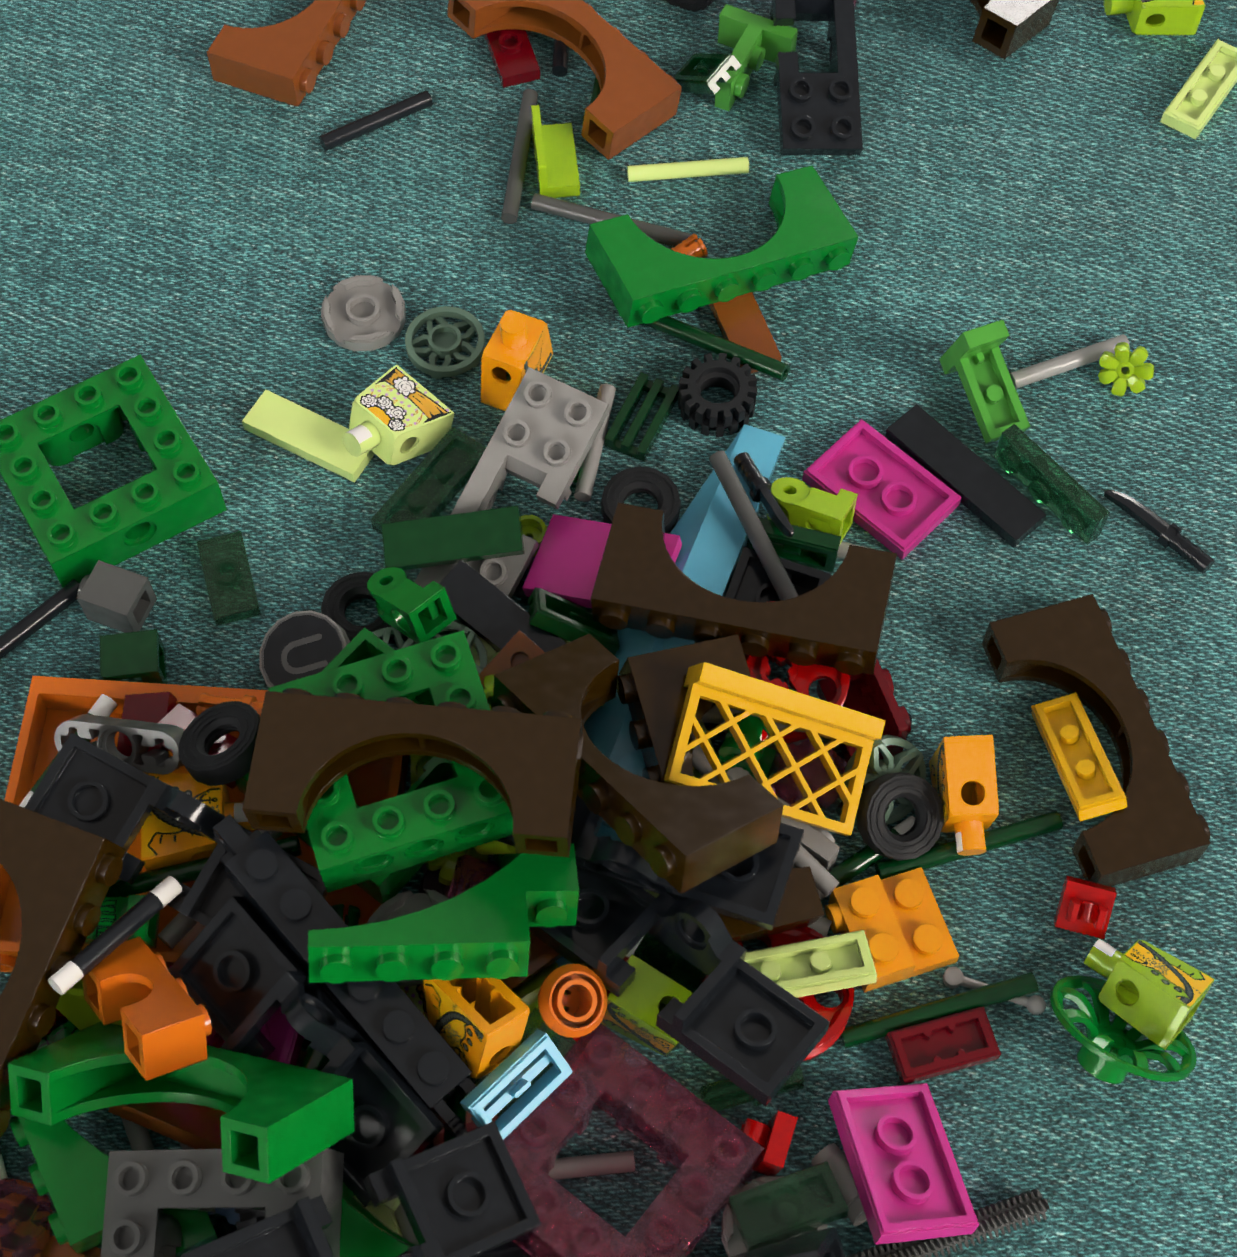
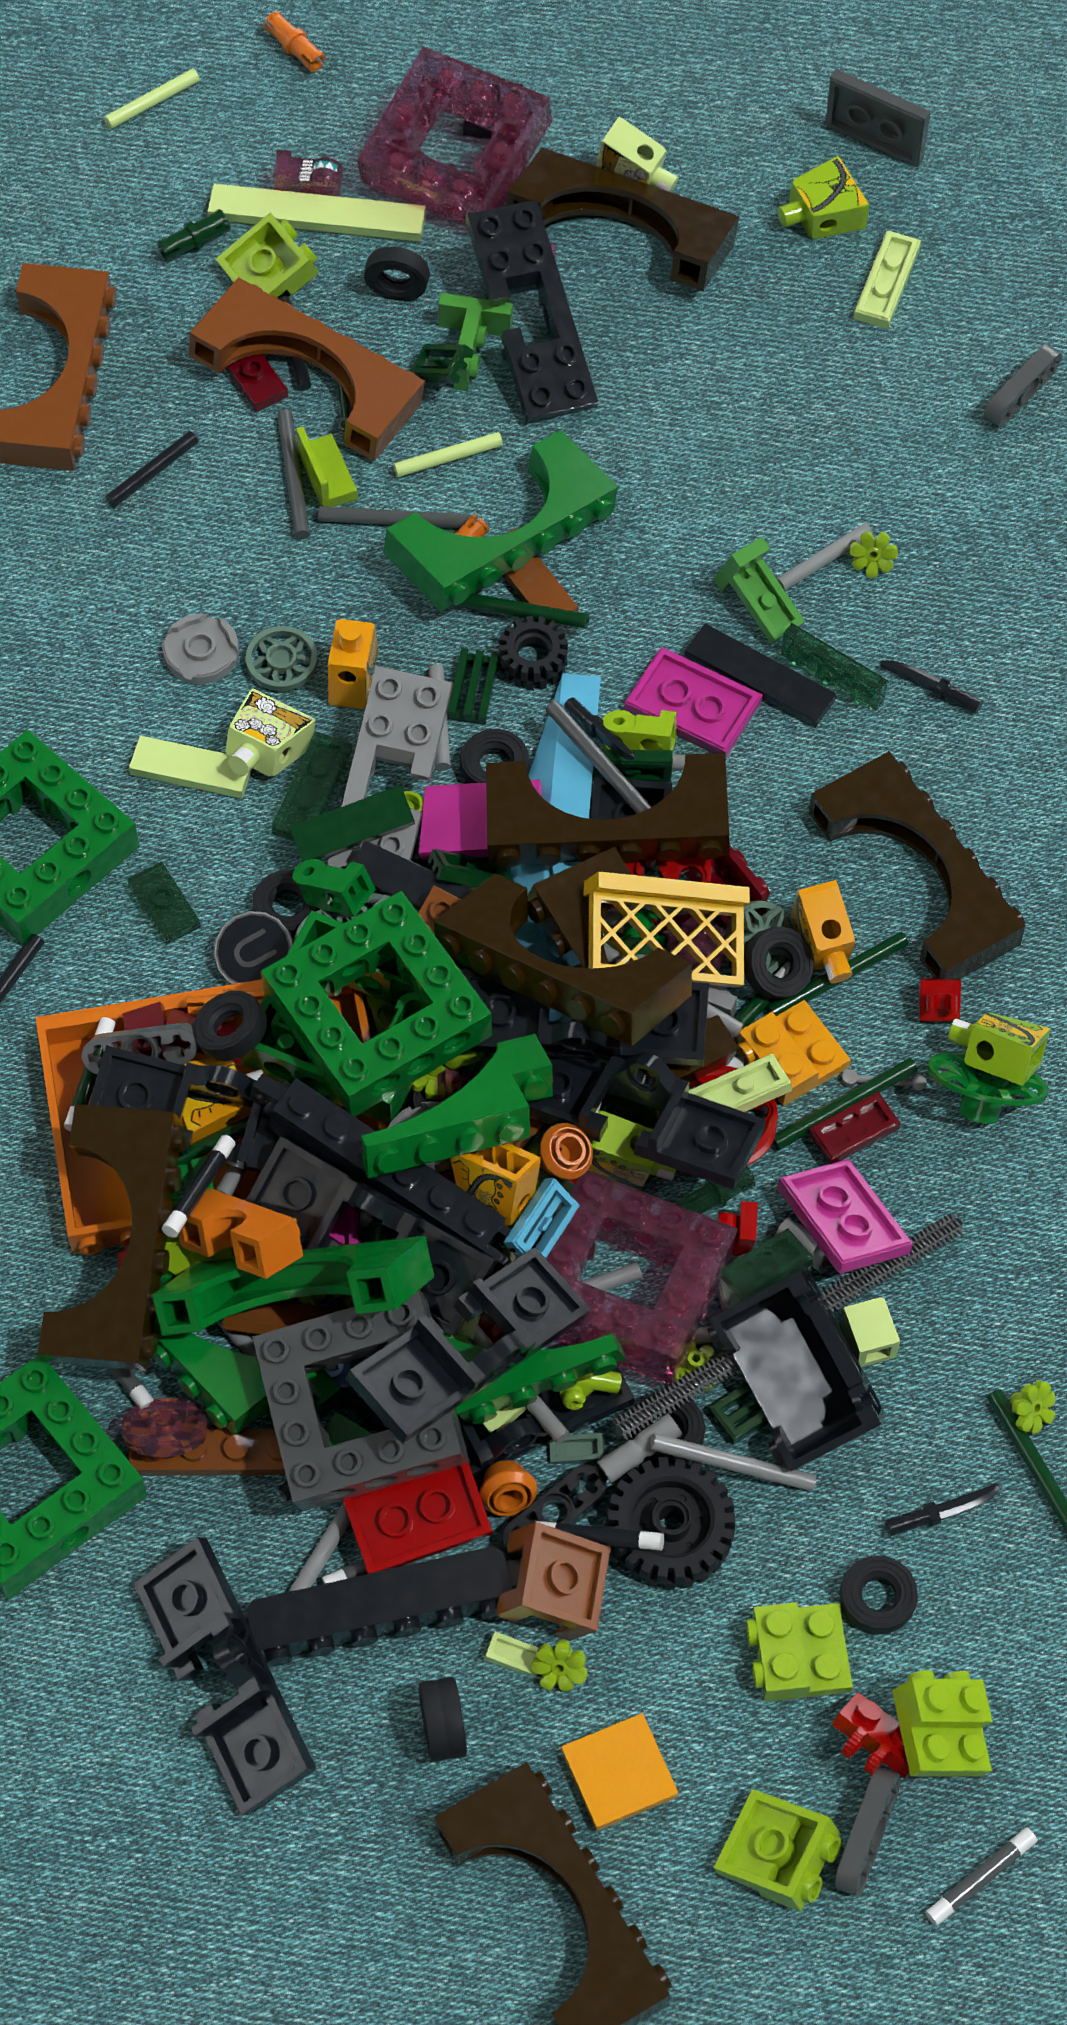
camera: 15 degrees left, 0 degrees up
dark grey brick [77,560,157,633] -> none
dark green panel [100,629,167,684] -> none
dark brown arch [242,688,583,857] -> none
yellow tile [1031,692,1127,822] -> none

